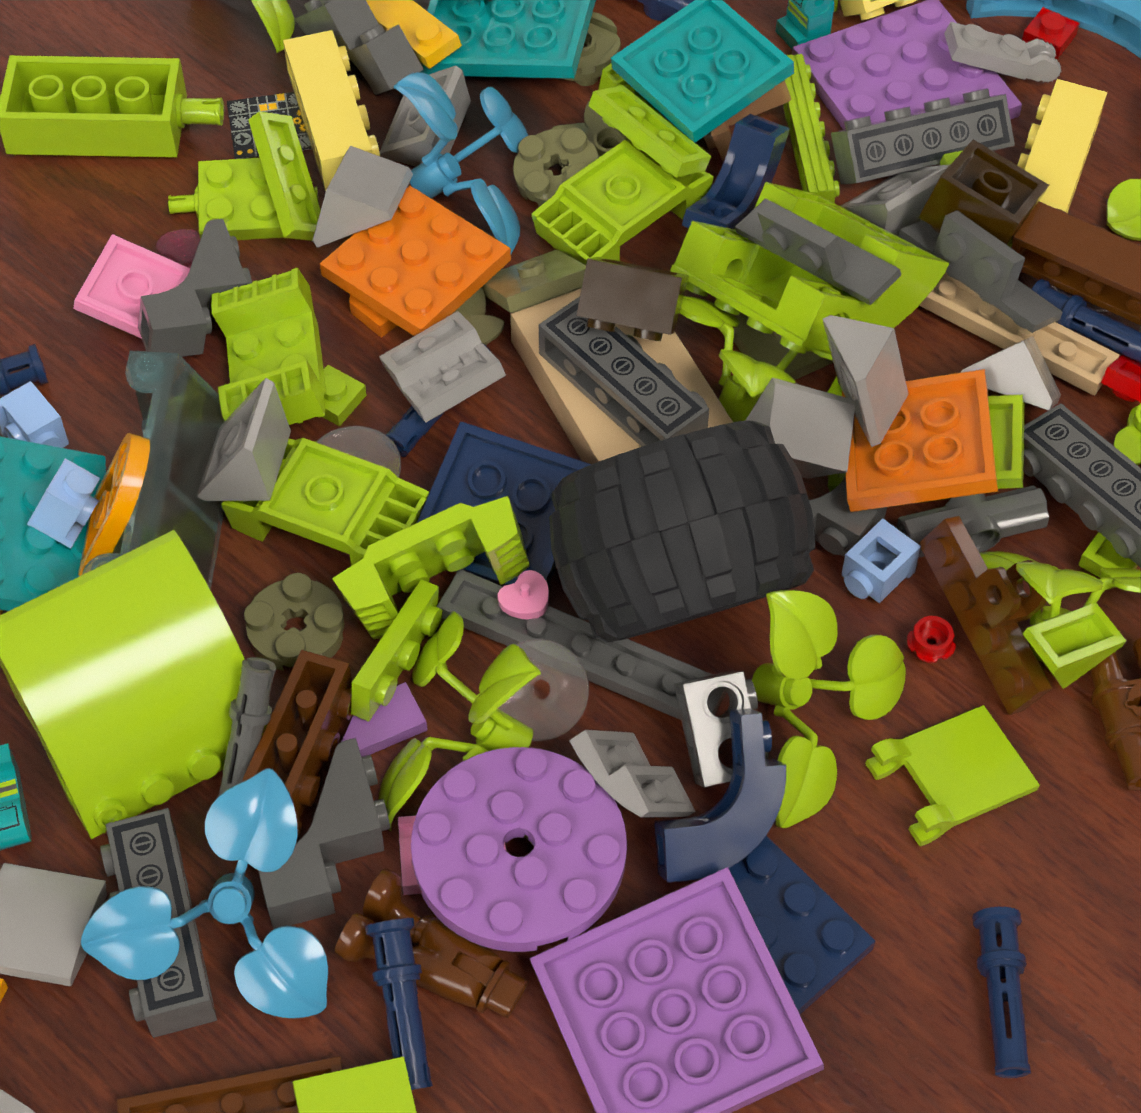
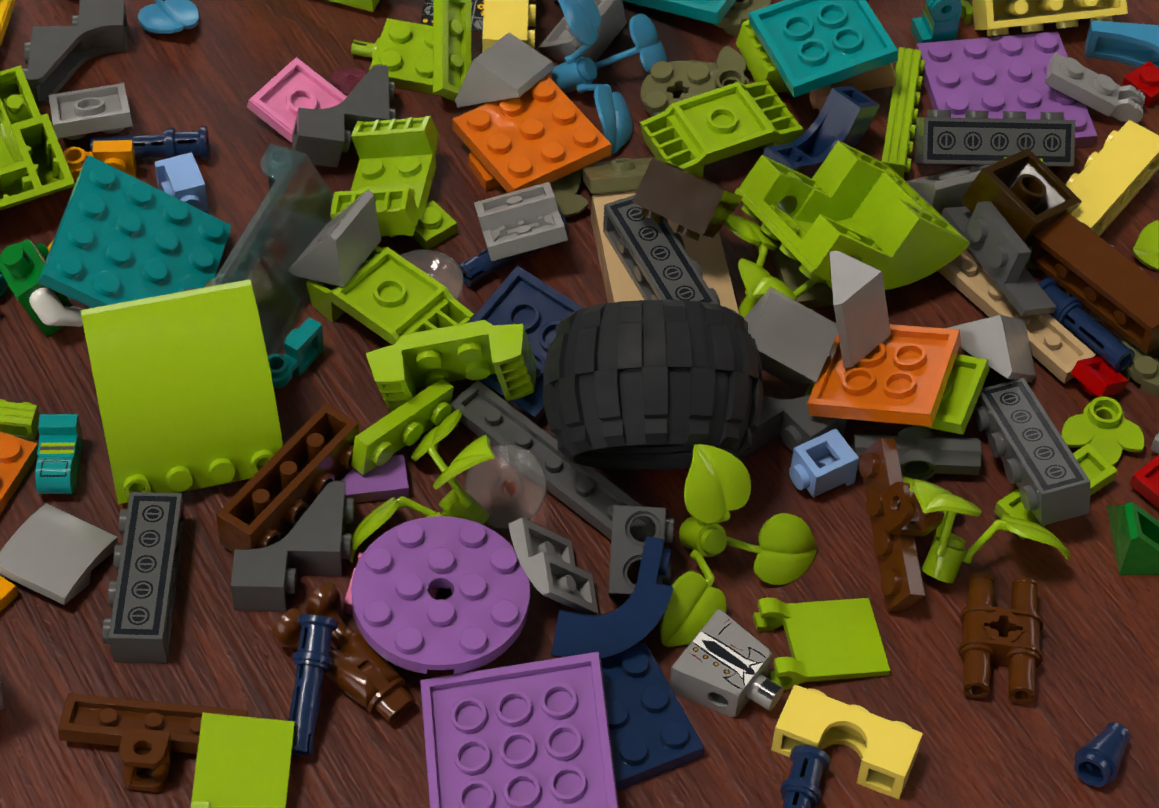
camera: 15 degrees right, 5 degrees down
light blue brick [27,458,100,548] -> none
light orange tile [78,433,150,576] -> none
dark azure plant [81,768,328,1018] -> none
dark grey pin [217,657,276,798] -> none
olive plate [244,573,345,671] -> none
bright pink piece [498,570,549,619] -> none
lime plate [588,85,711,178] -> none
dark grey bracket [735,198,901,305] -> none
red plate [907,616,956,663] -> none
lime slope [1023,602,1126,689] -> none
none -> teal plate [268,317,324,388]
none -> light grey torso [670,609,784,717]
none -> light yellow arch [771,684,923,800]

